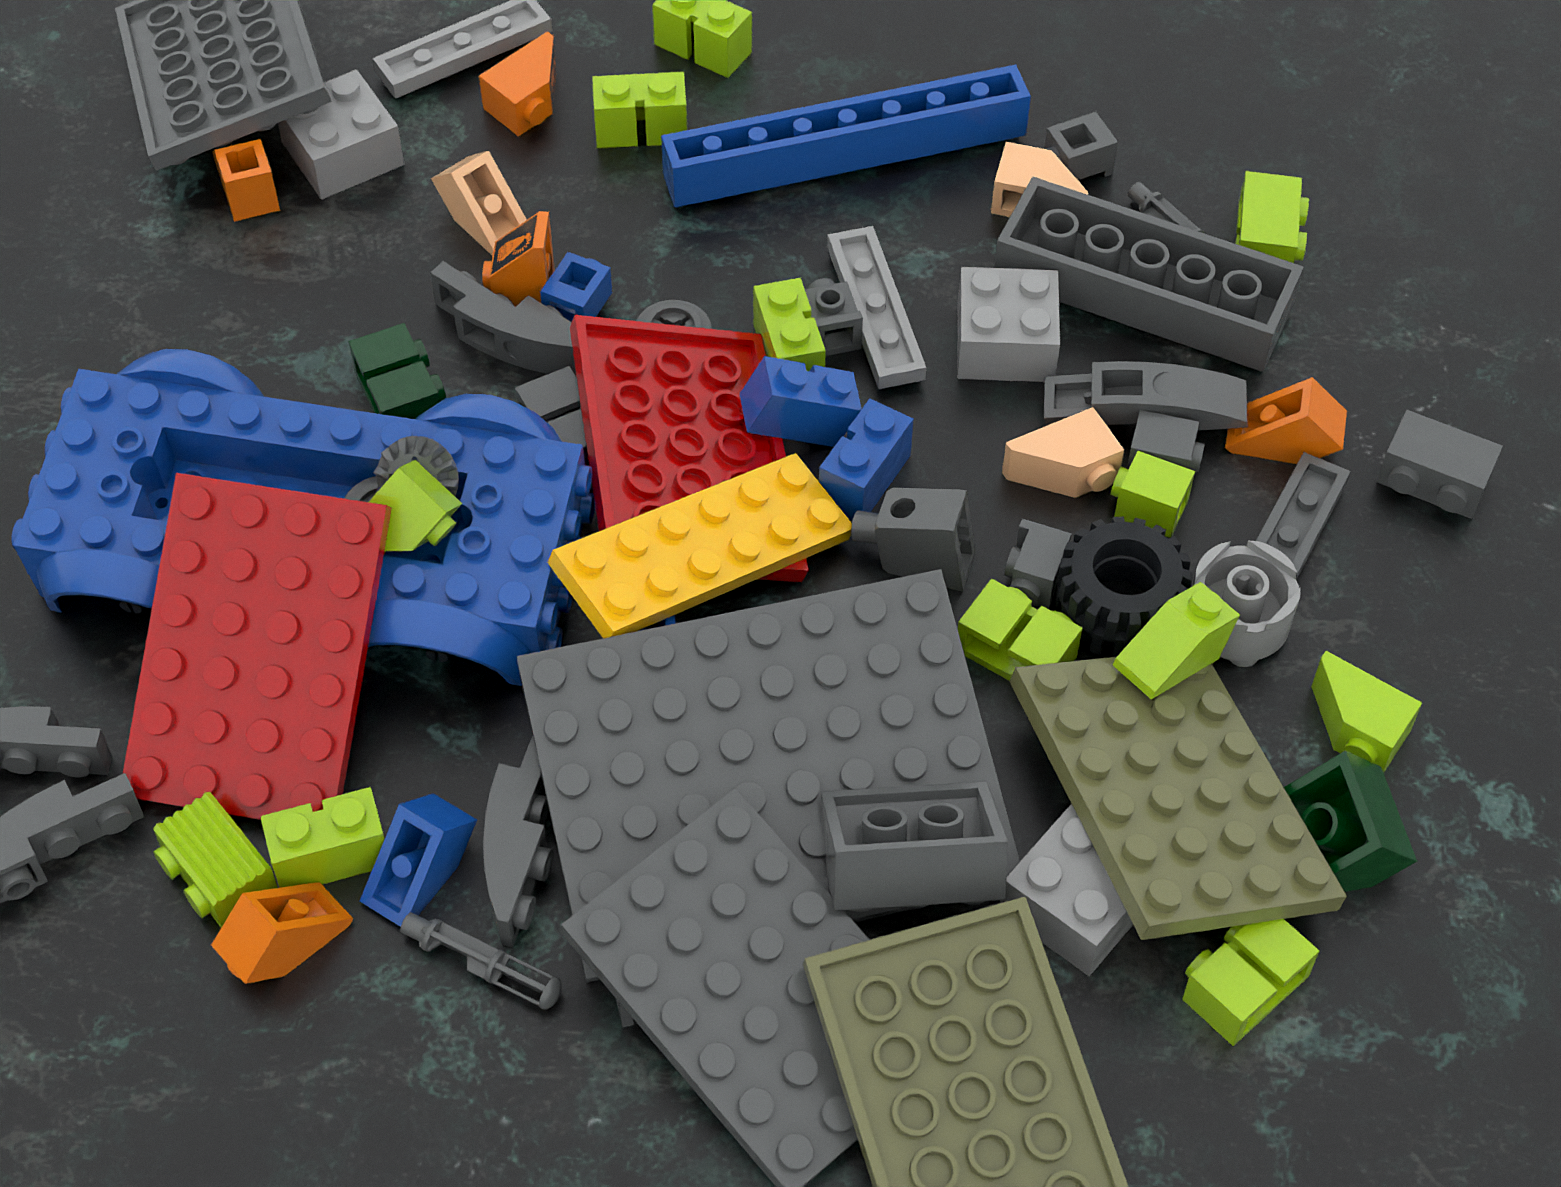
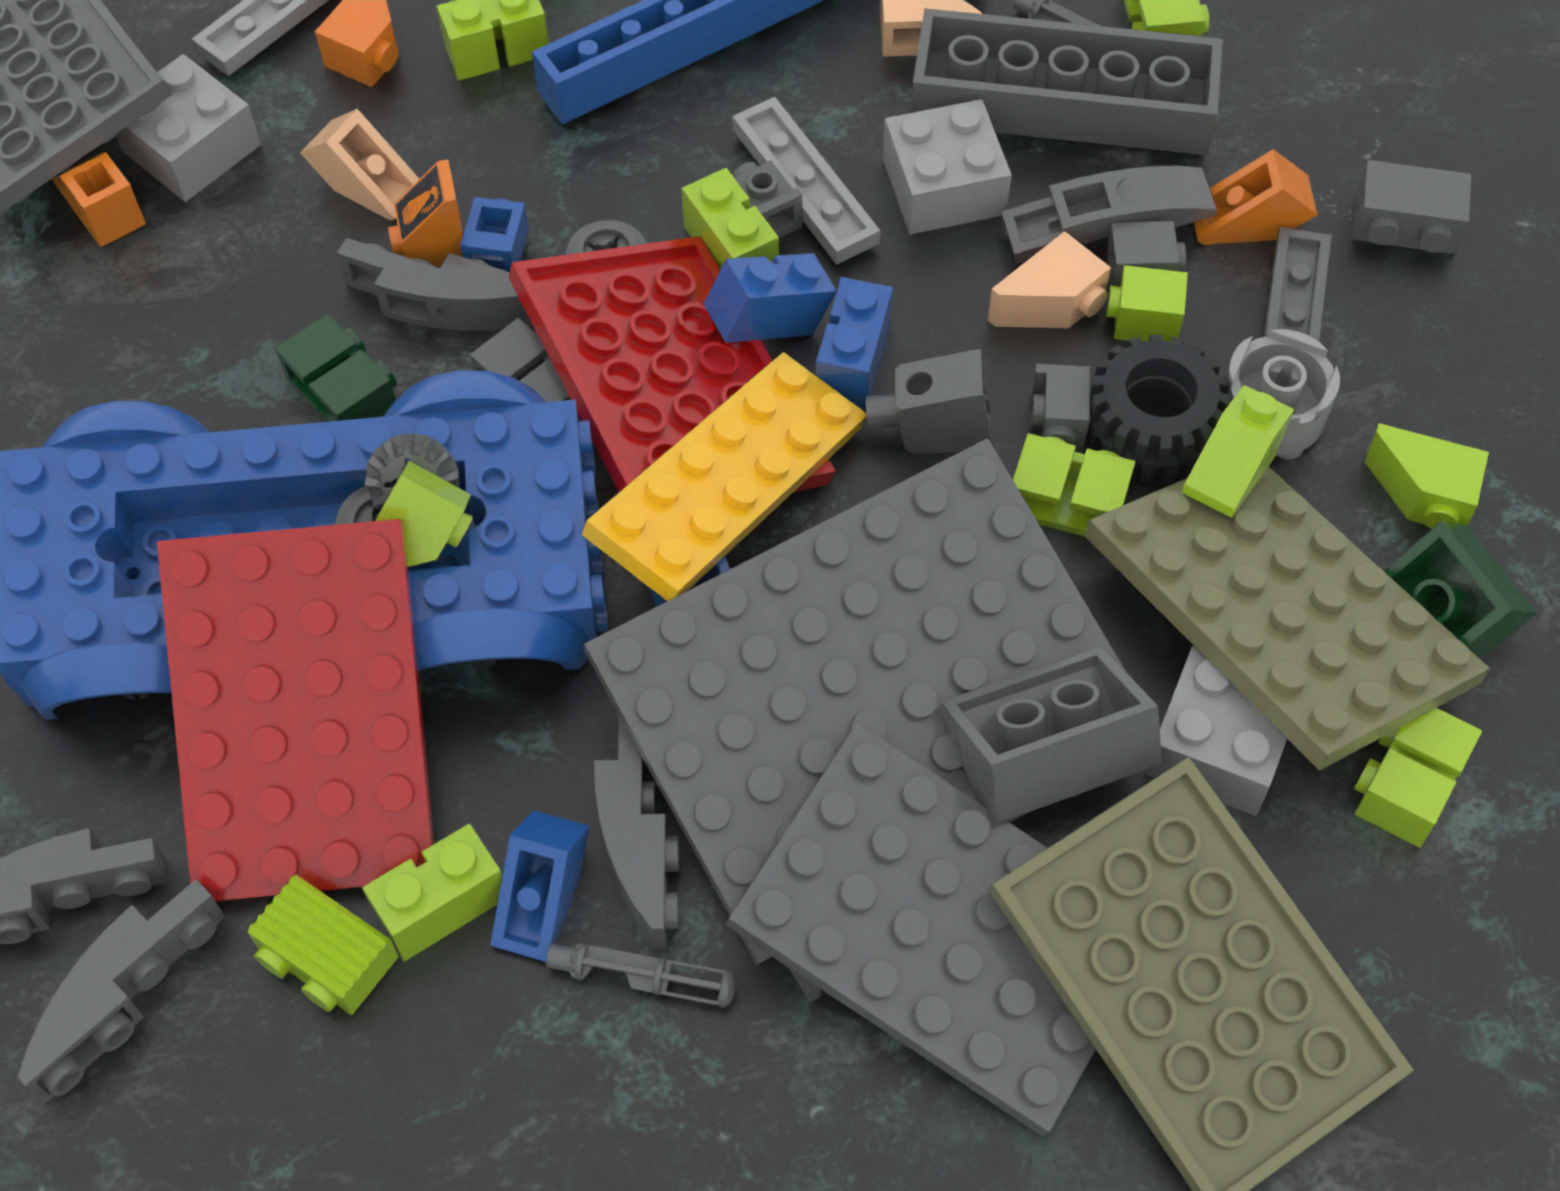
camera: 15 degrees left, 5 degrees up
orange slope [211,882,354,984] -> none

